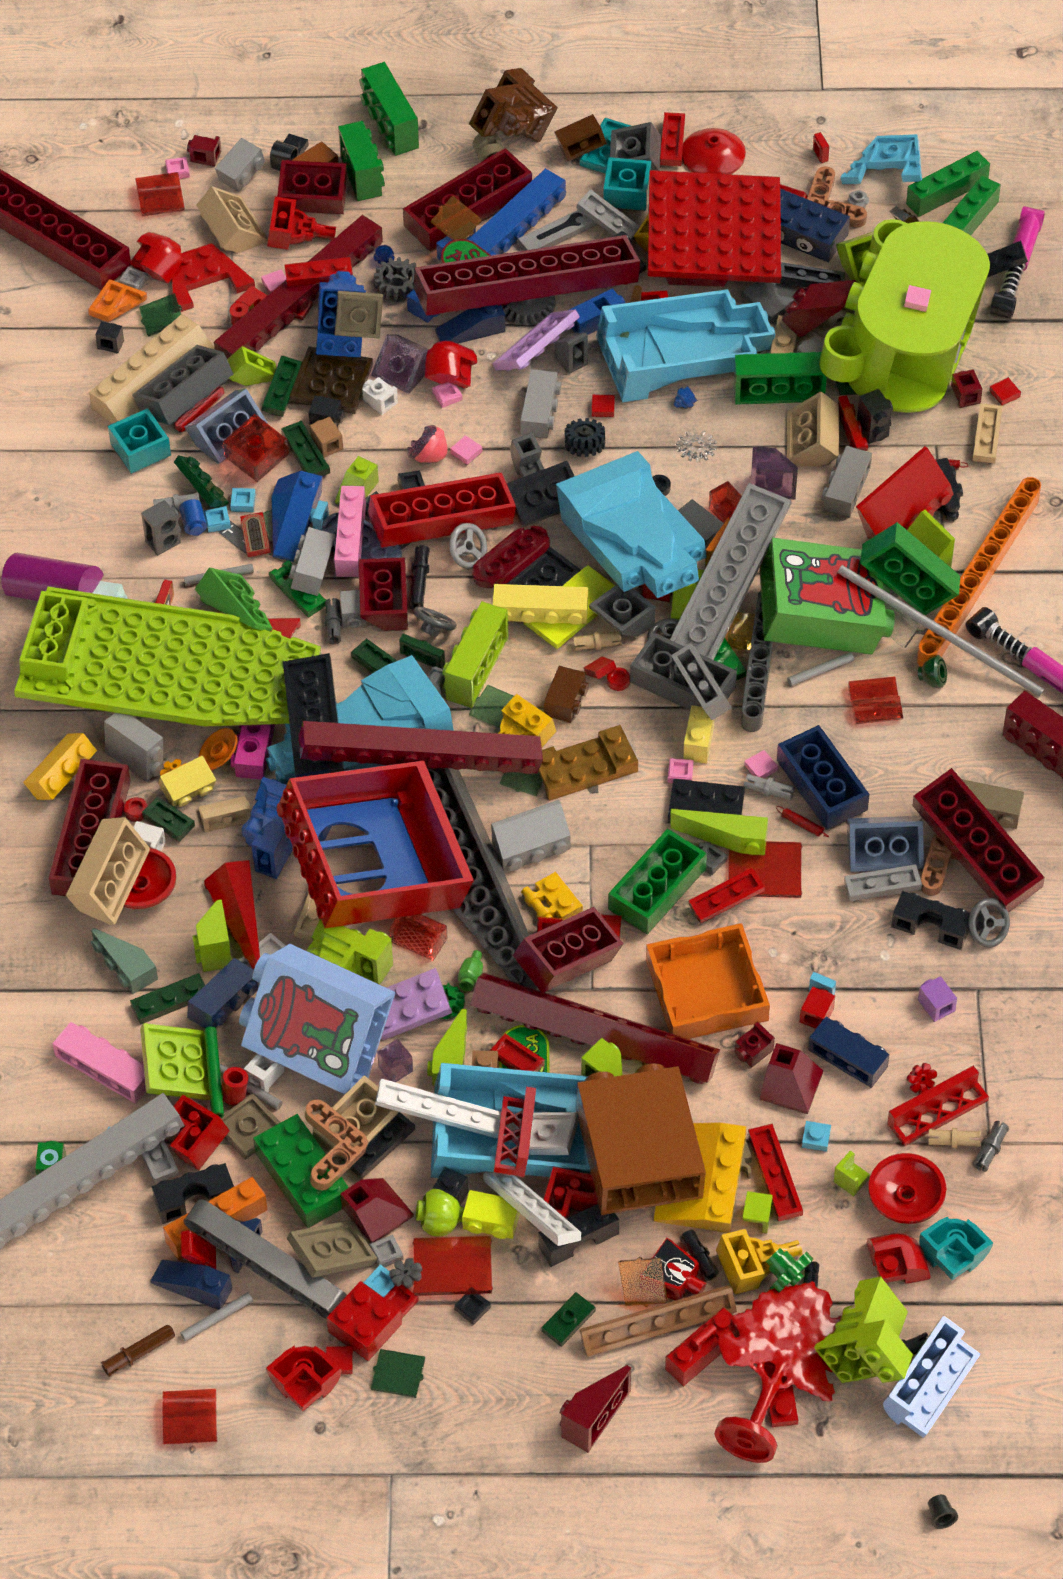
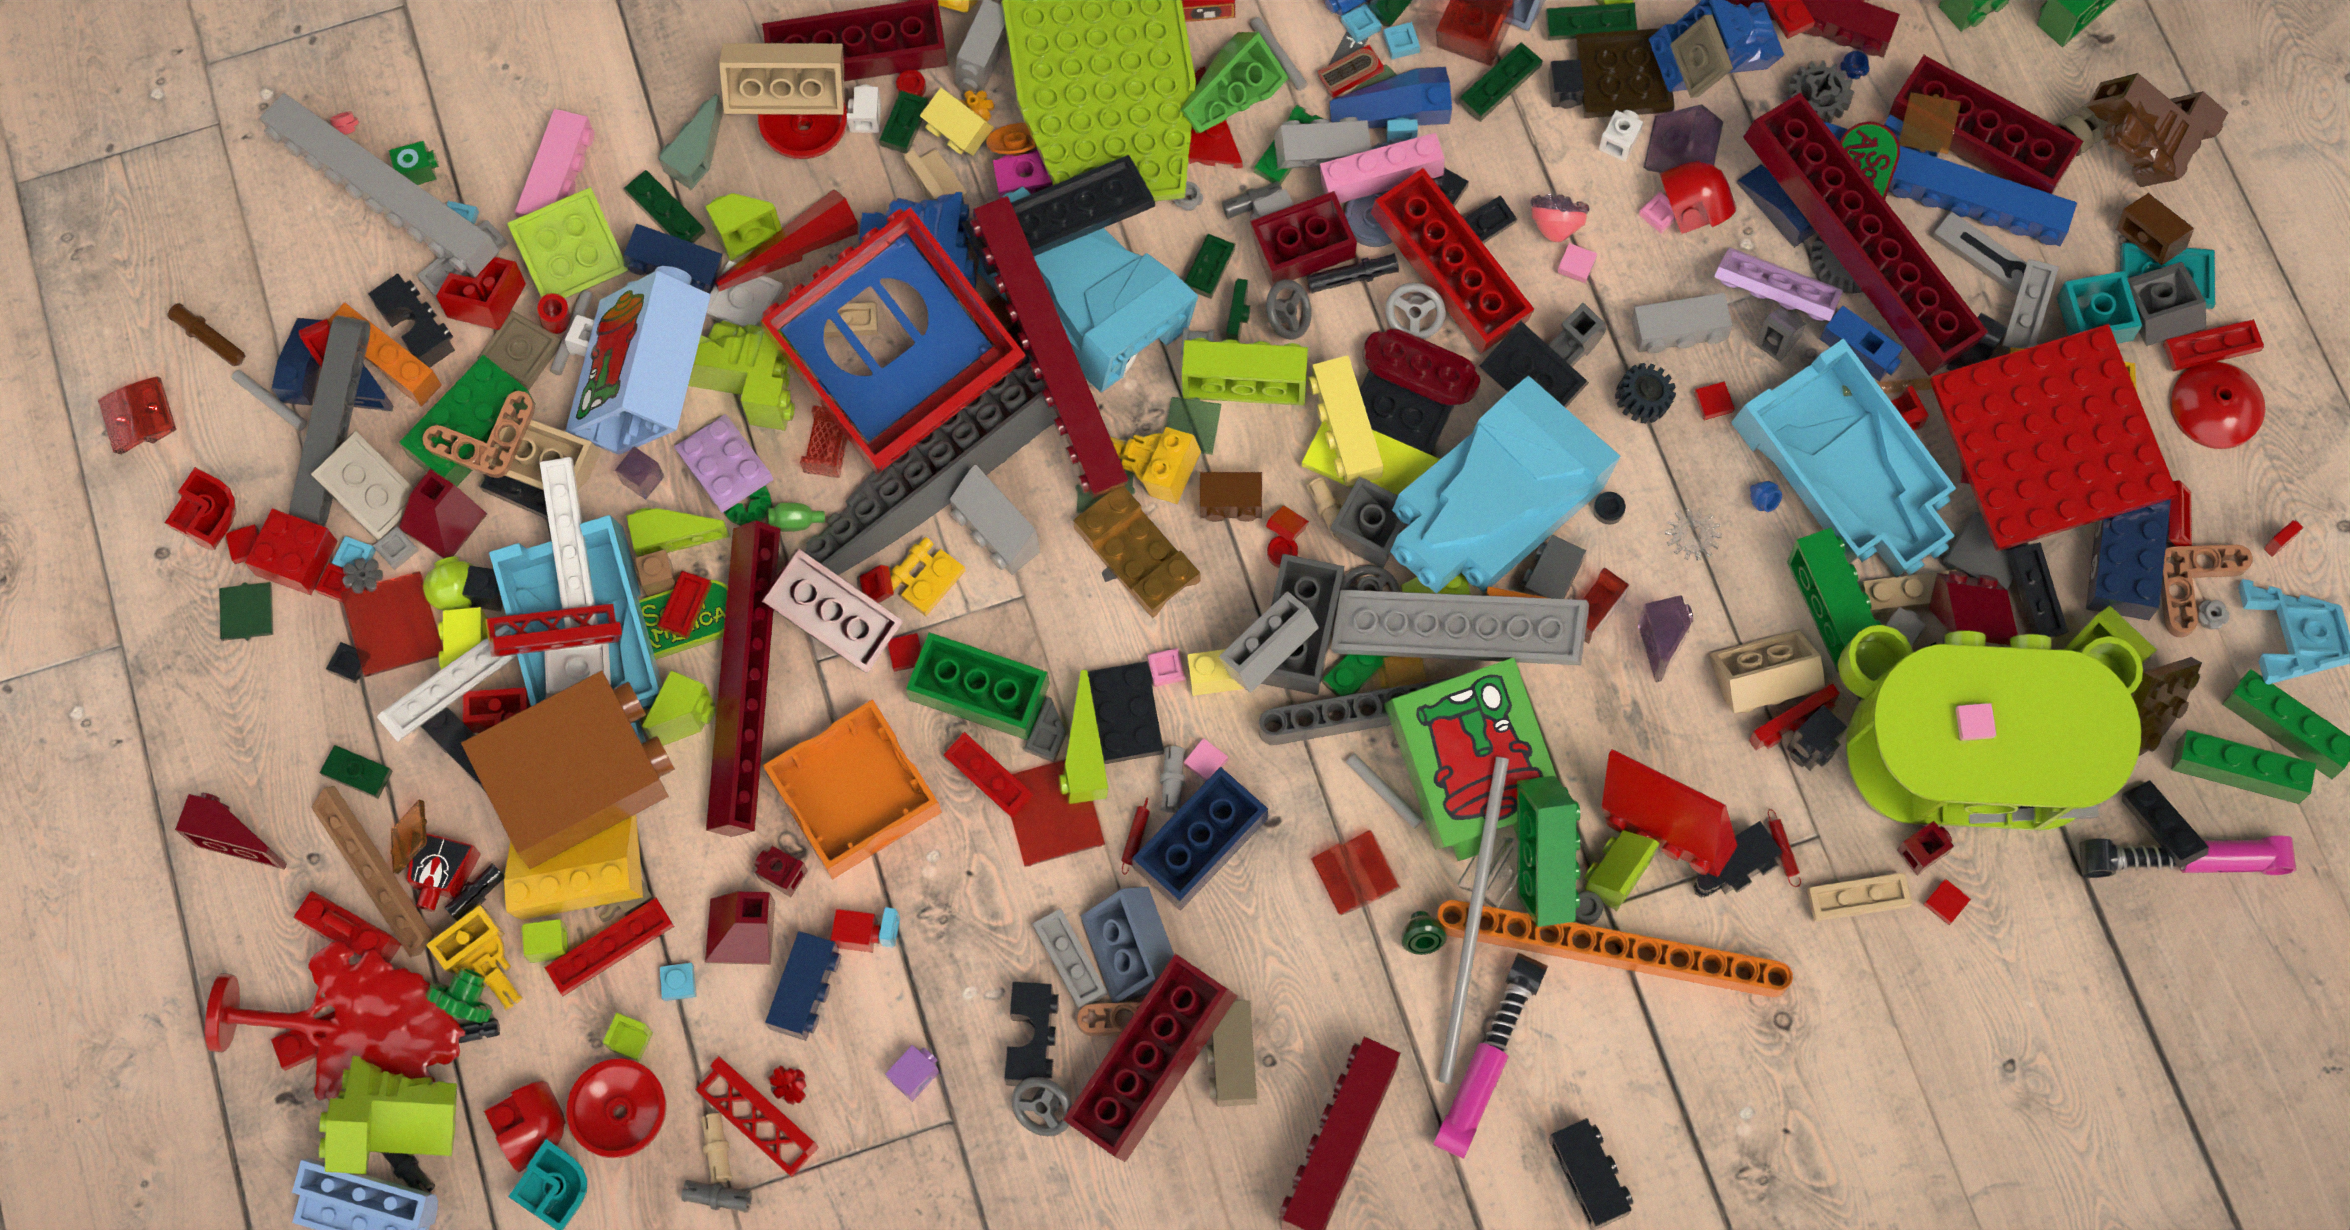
camera: 75 degrees right, 15 degrees up
green piece [204,1027,224,1118] -> none
medium nougat brick [310,417,343,458] -> none
lime slope [335,456,379,505] -> none
light grey brick [821,446,872,518] -> none

